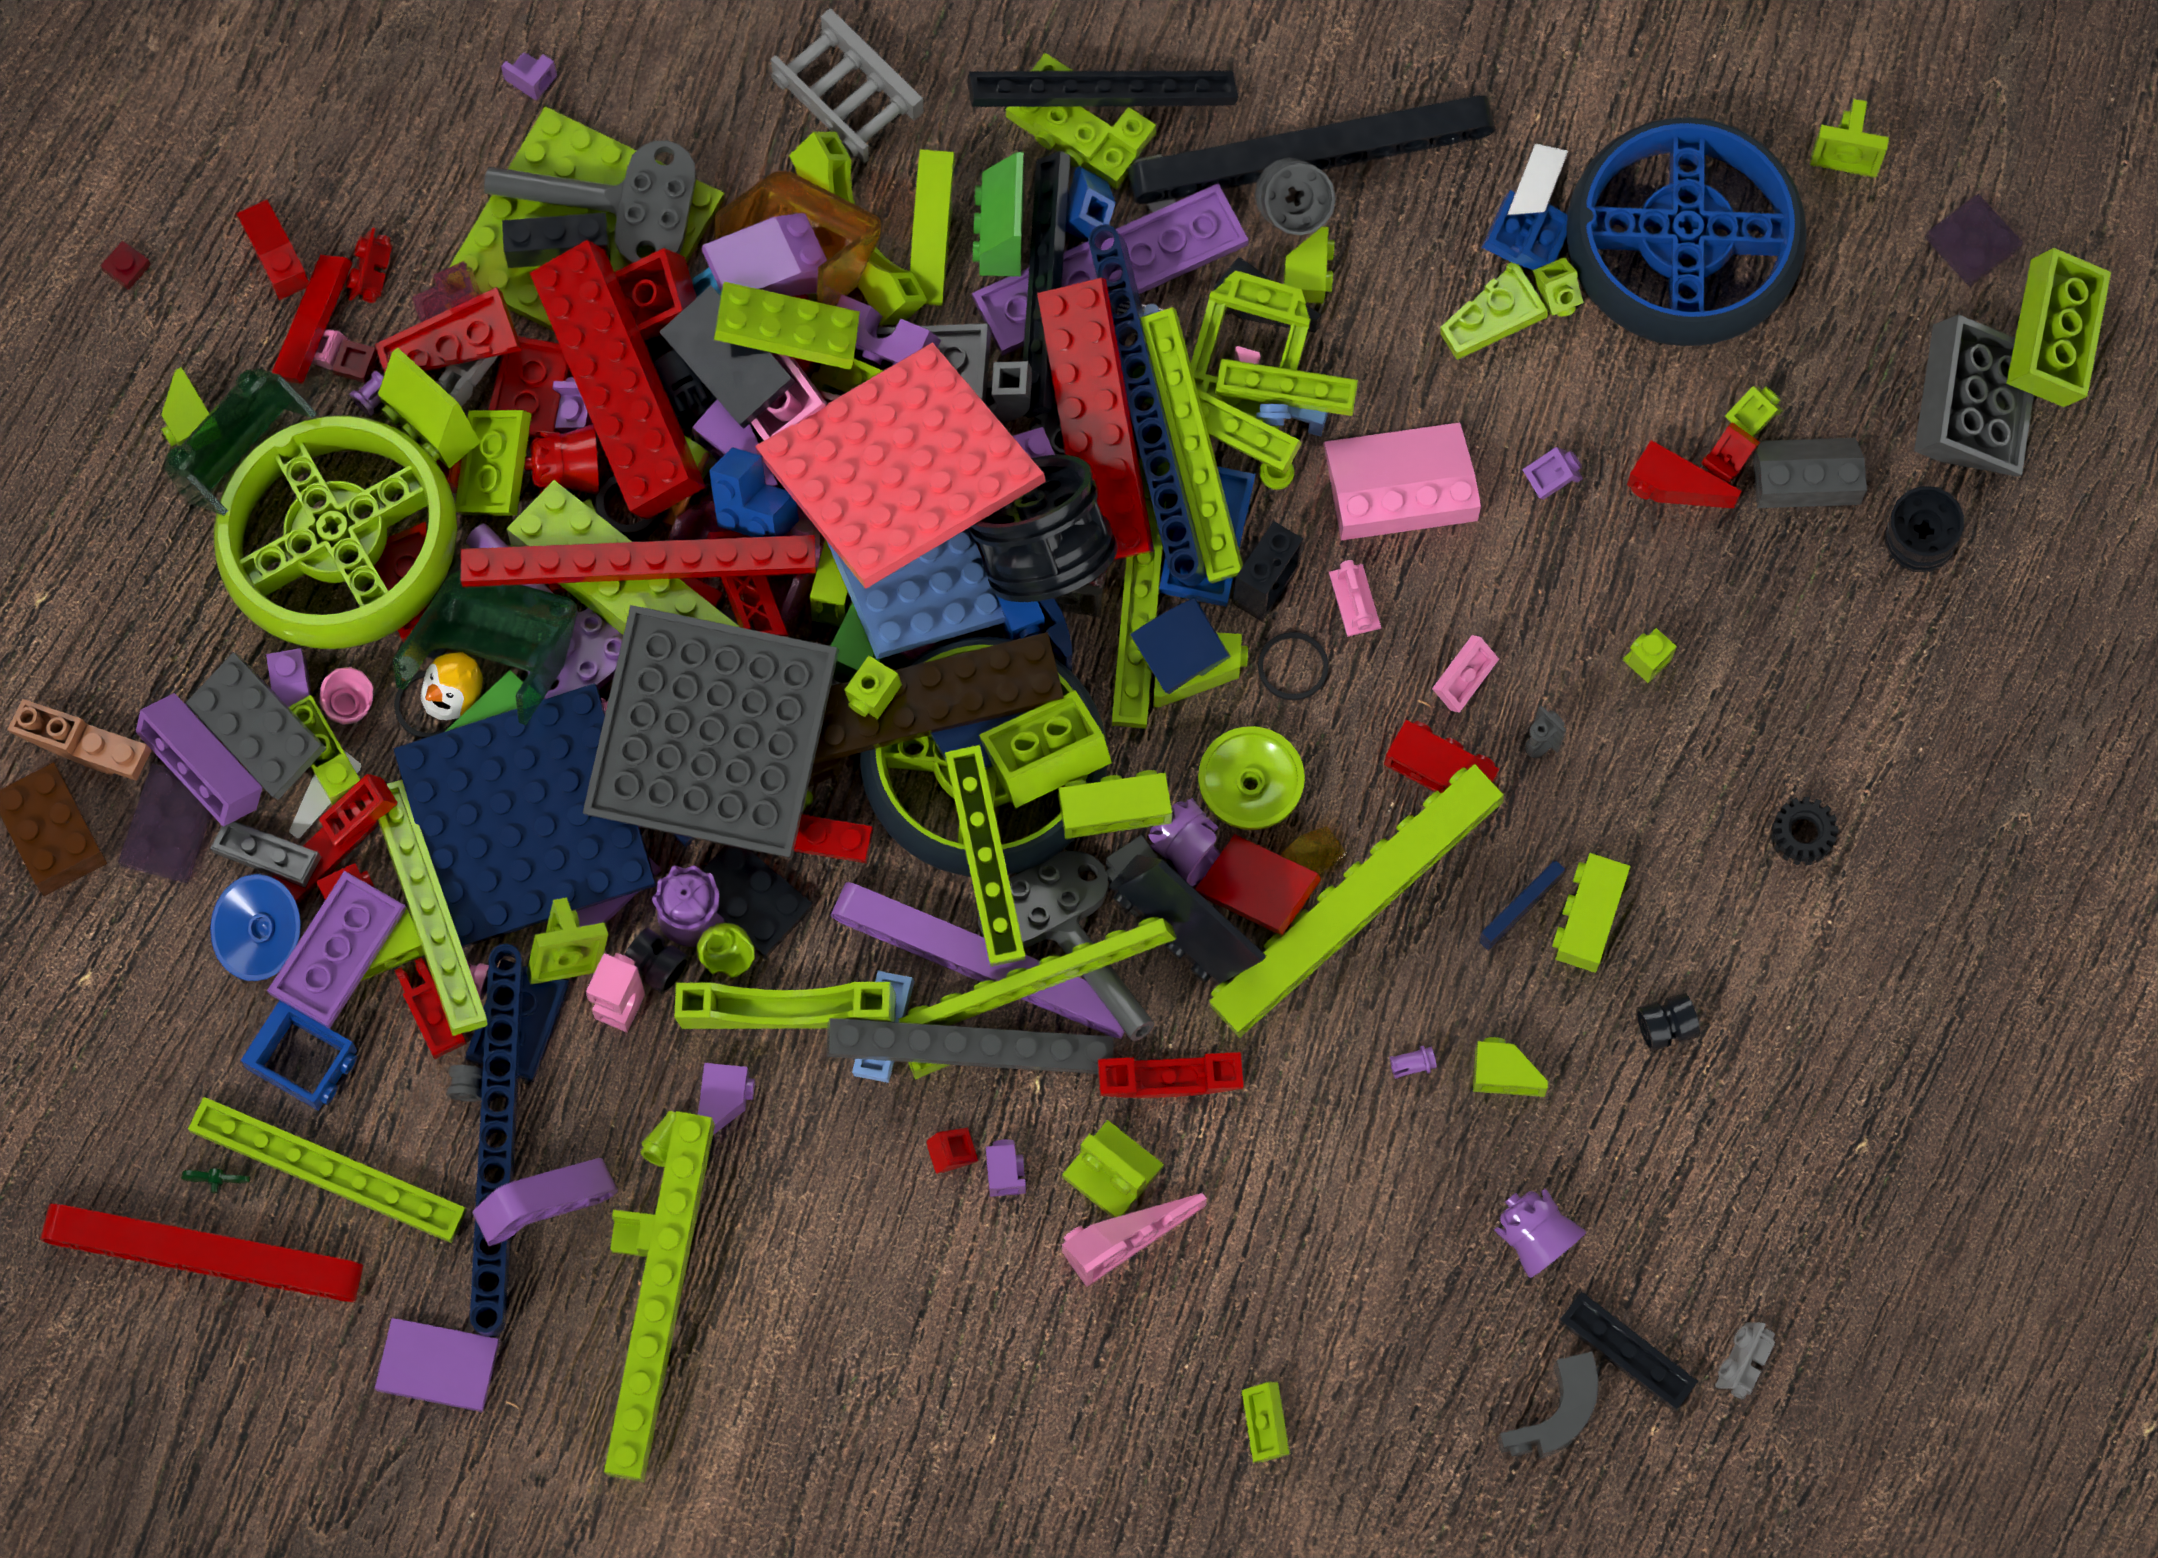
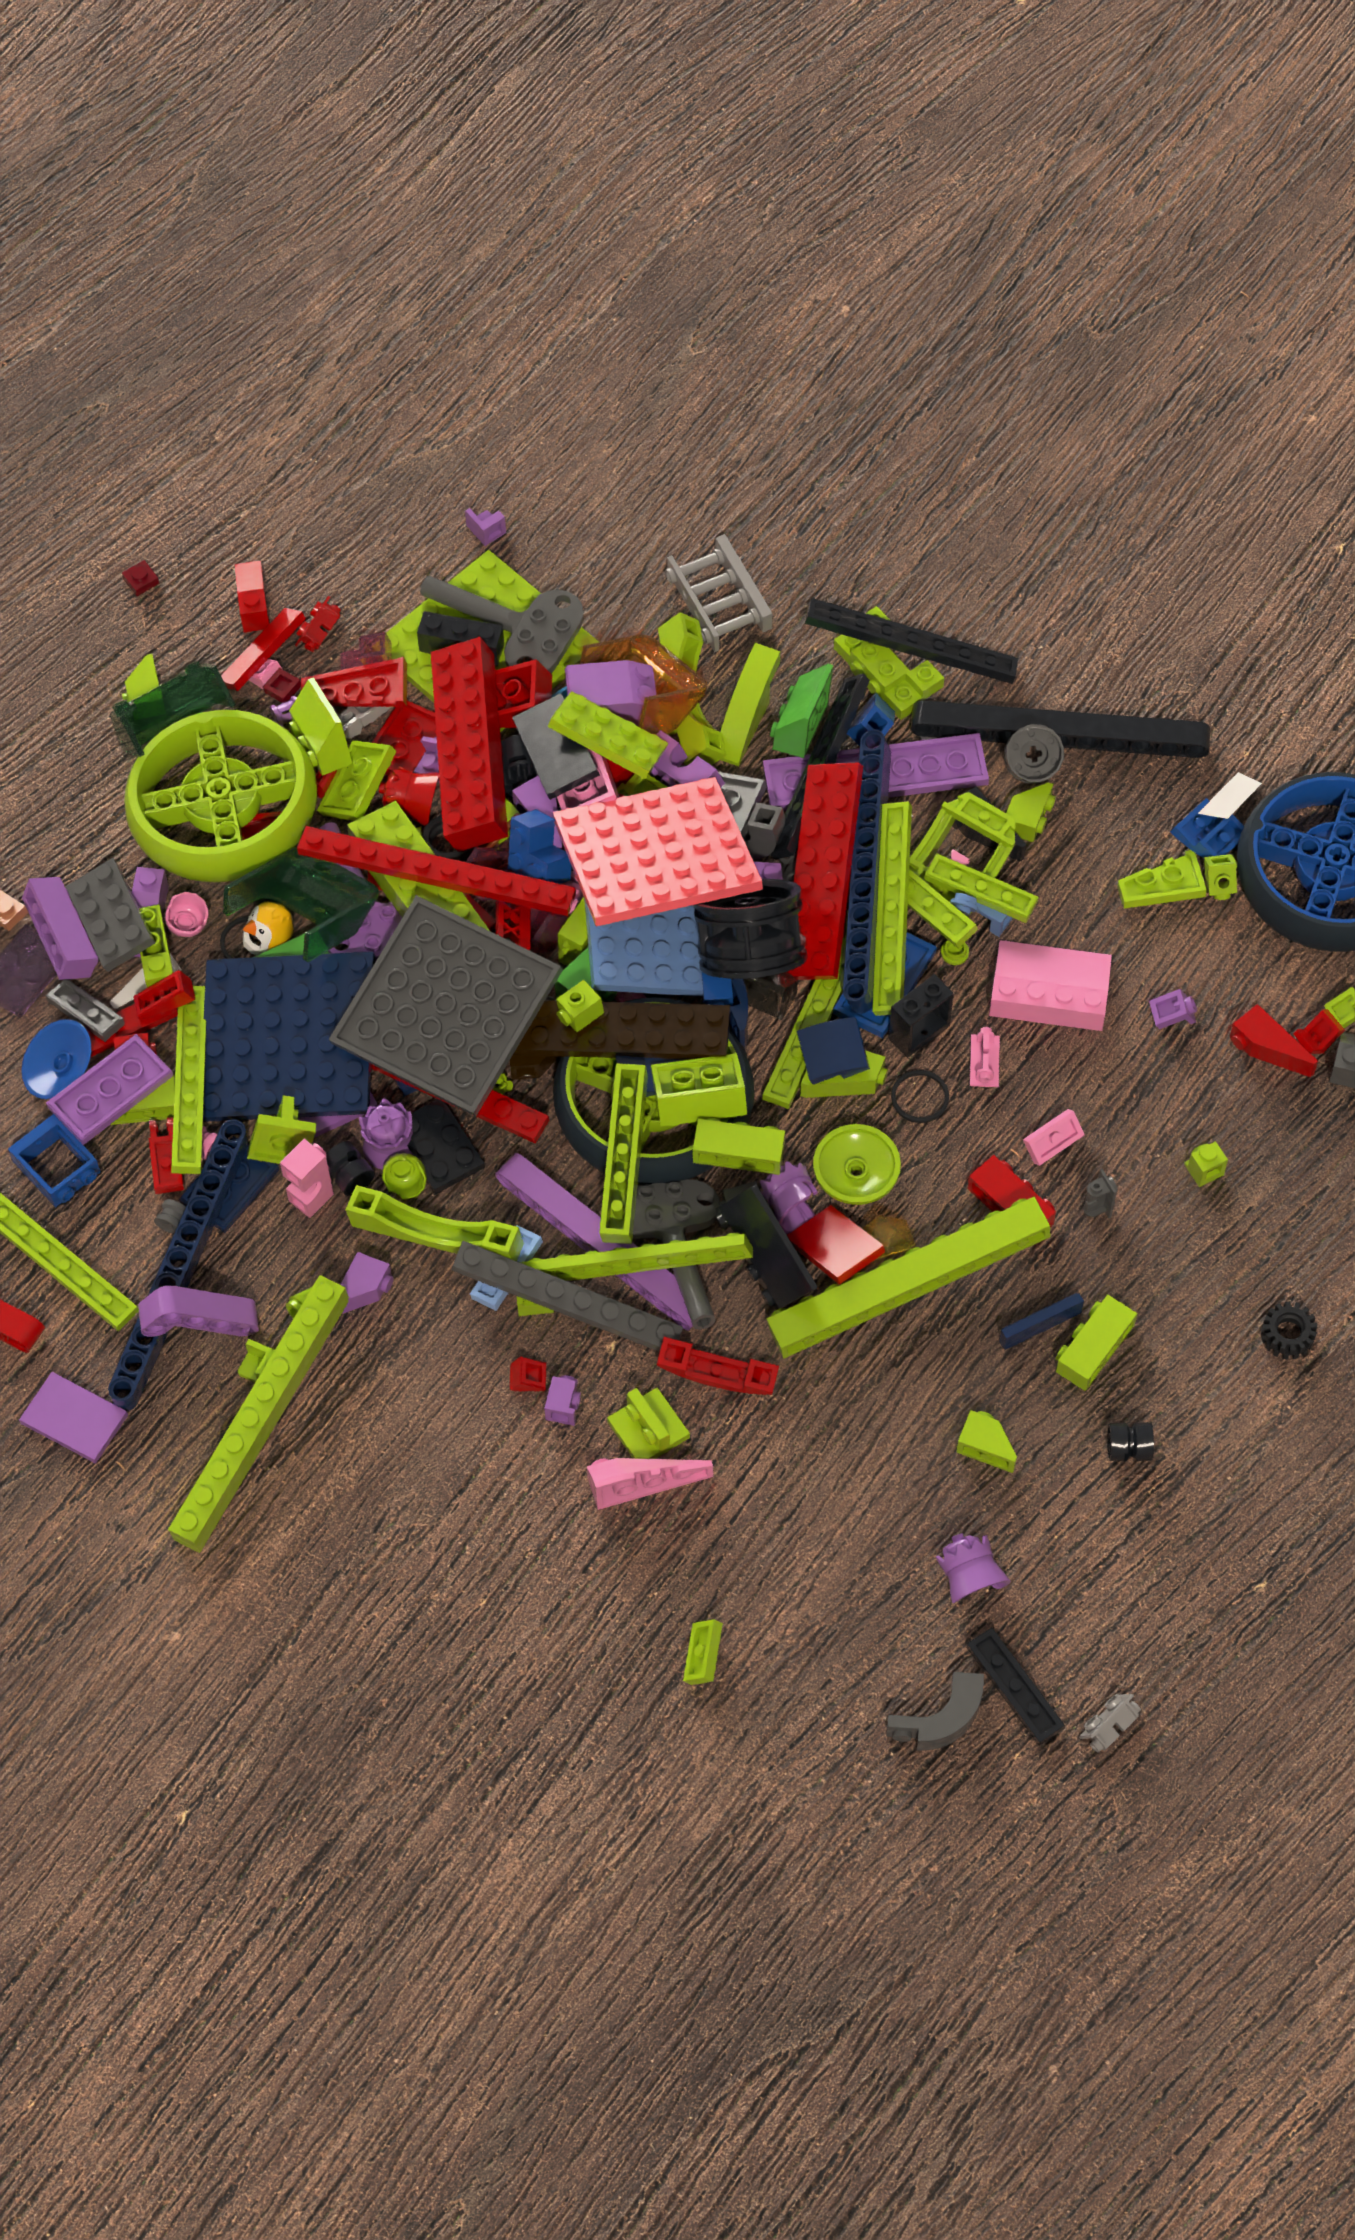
camera: 20 degrees right, 10 degrees down
medium lavender pin [1389,1045,1437,1079] -> none

